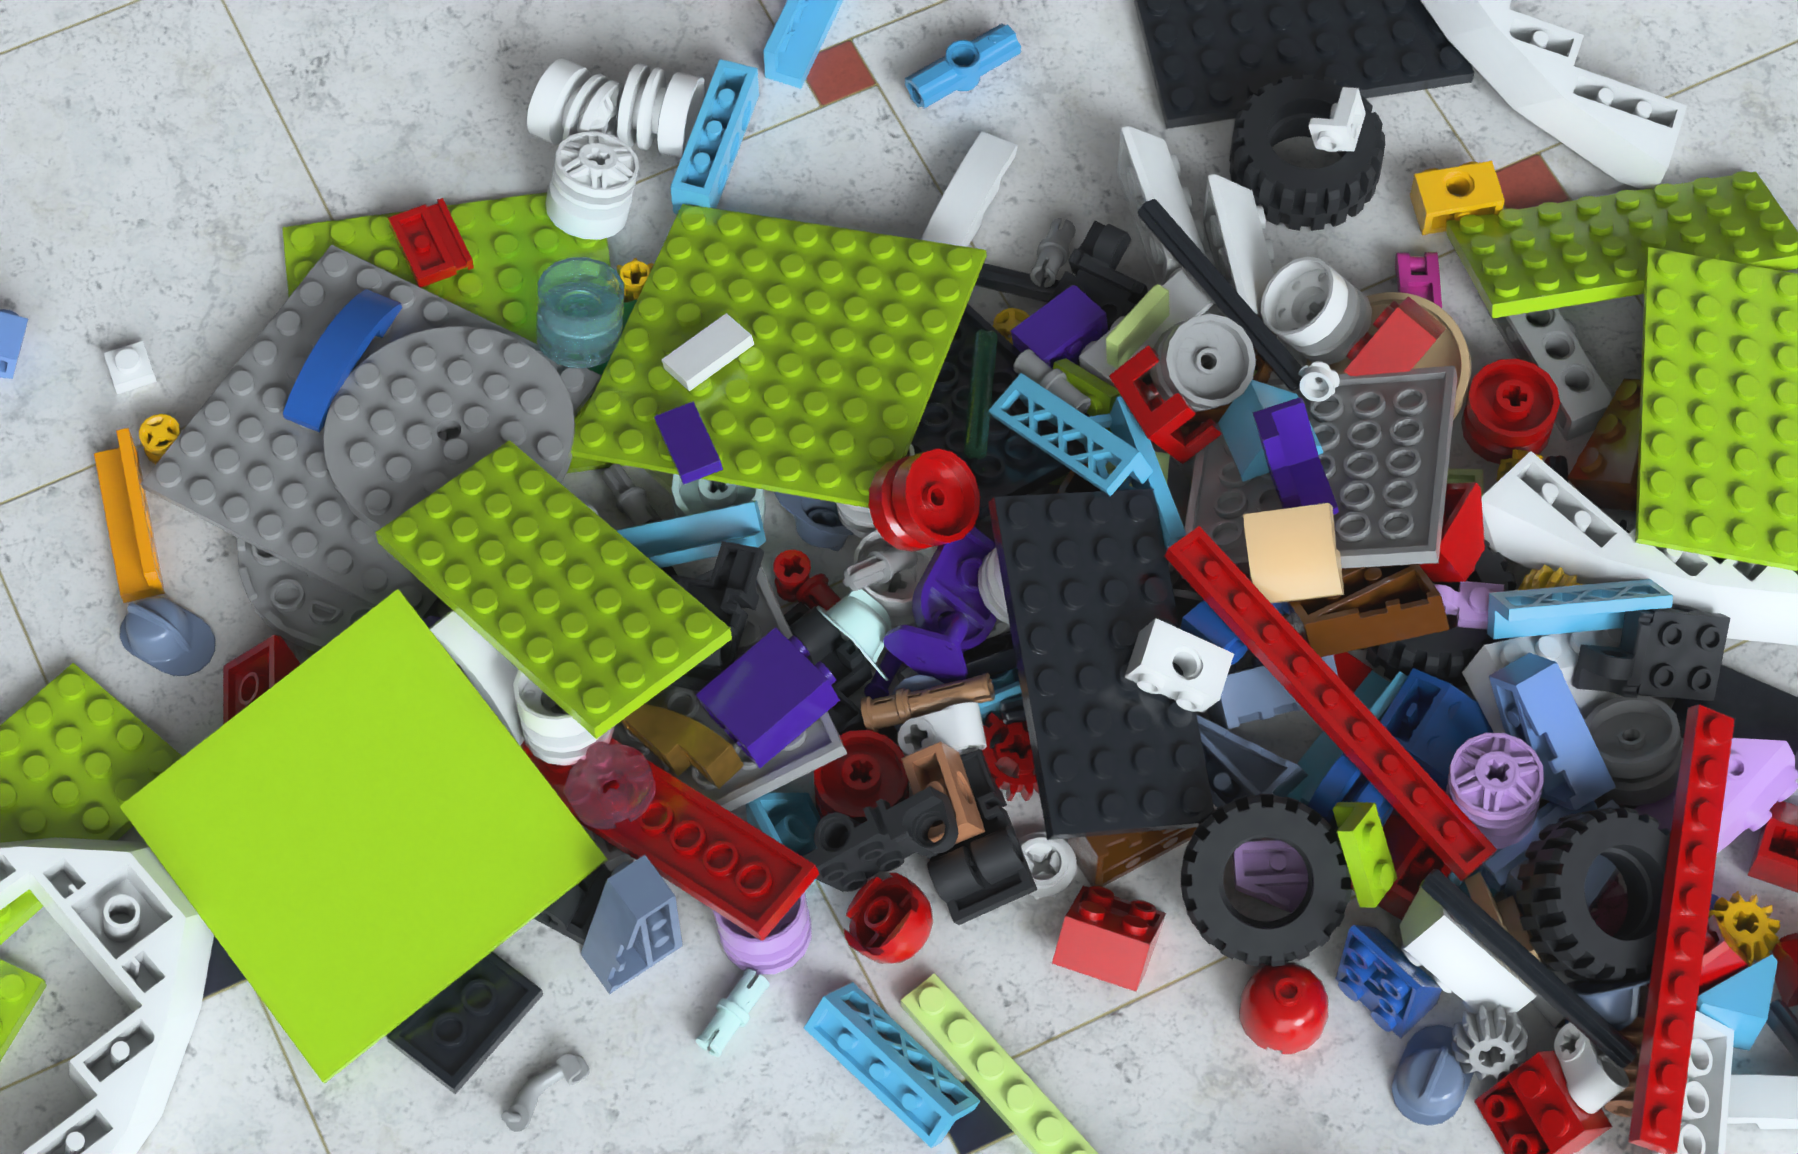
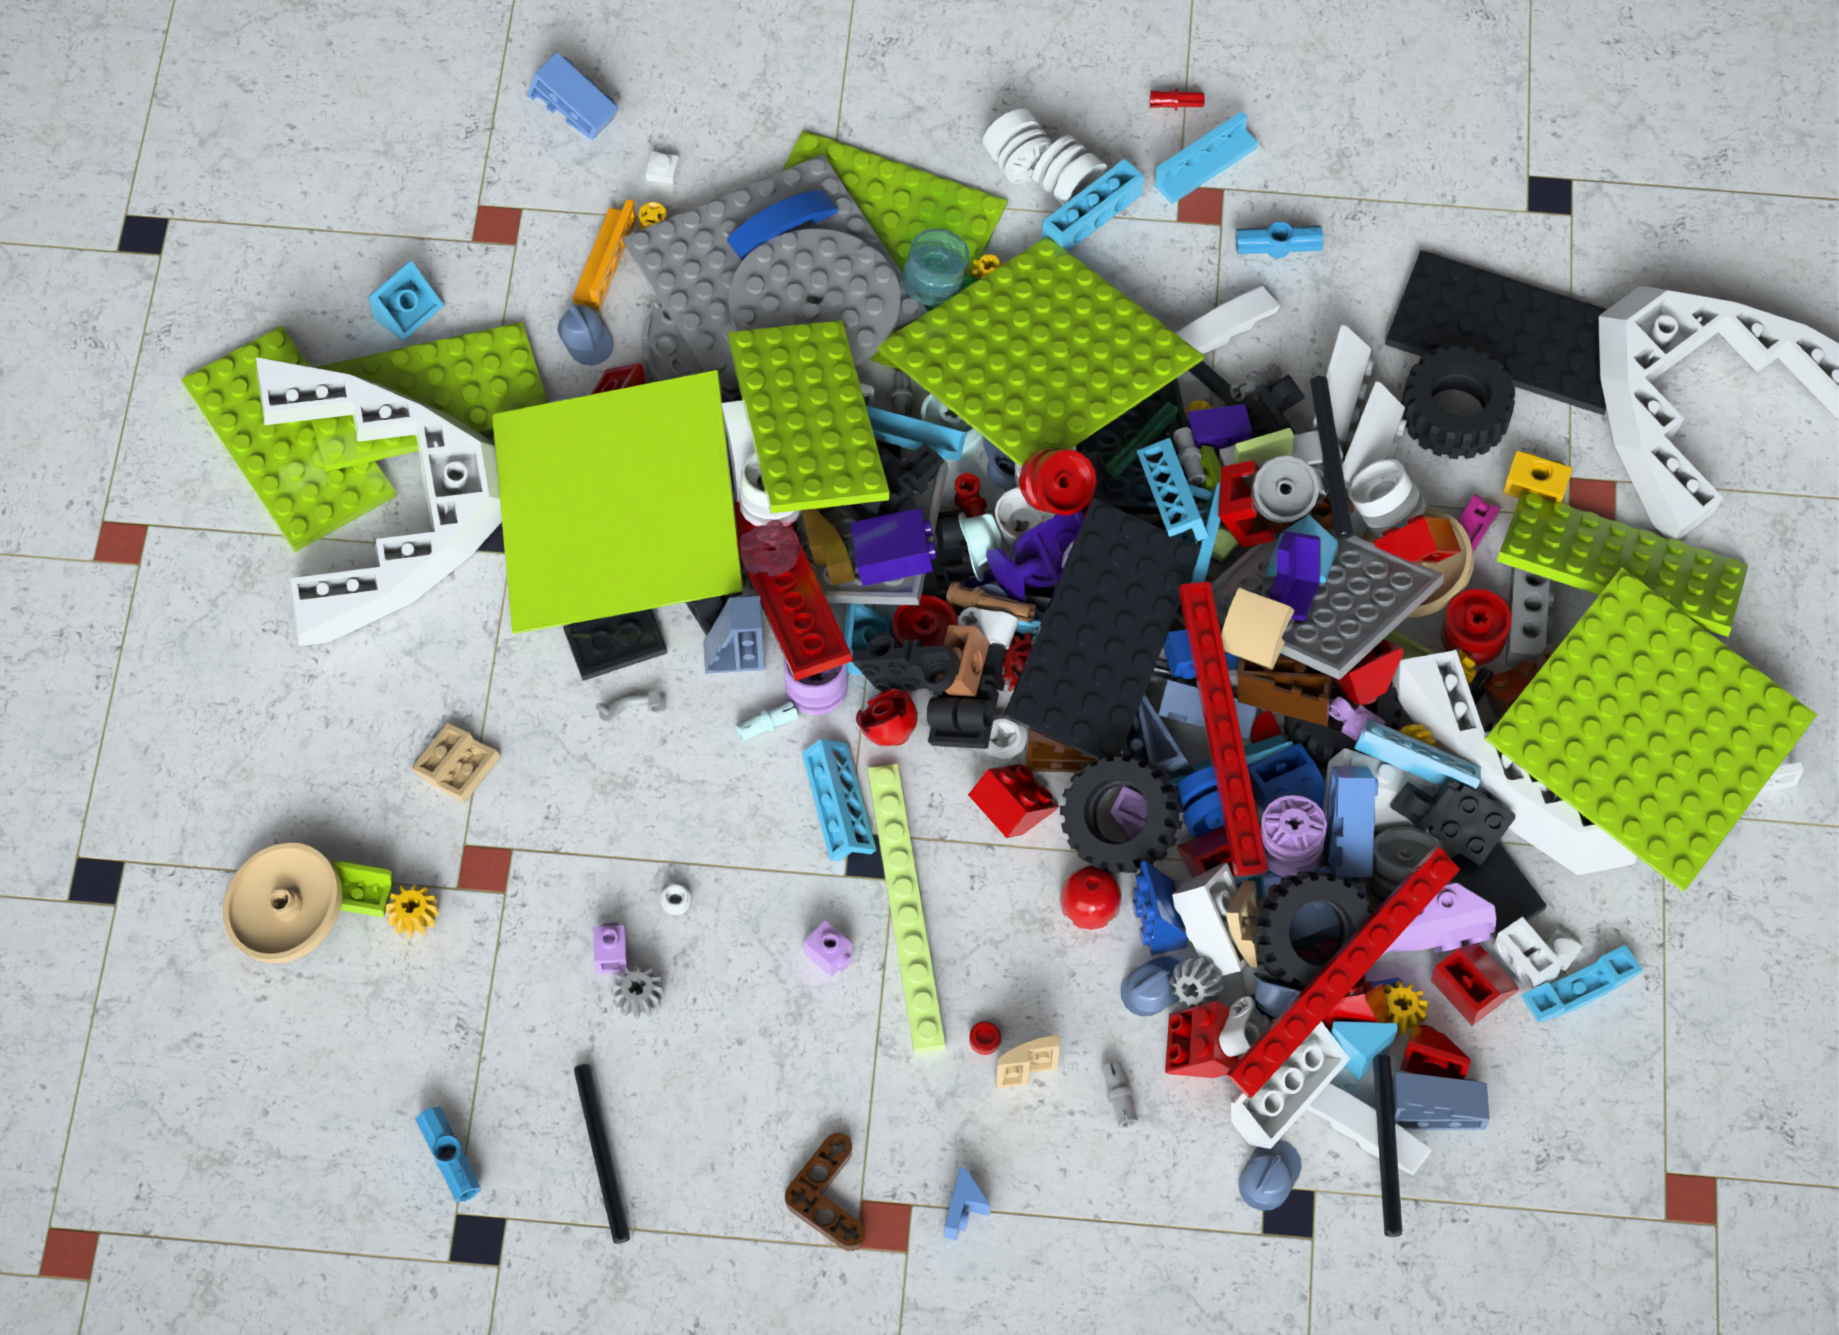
camera: 30 degrees right, 0 degrees up
red plate [388,198,474,288] -> none
white wheel [546,132,639,240] -> none
dark purple tile [654,401,723,485] -> none
white tile [662,313,754,391] -> none
light grey axle [842,547,918,591] -> none
white brick [1125,619,1234,712] -> none
white plate [1298,361,1340,402] -> none
white bracket [1308,87,1366,152] -> none
lime bracket [1333,802,1397,908] -> none
black axle [1421,869,1638,1068] -> none

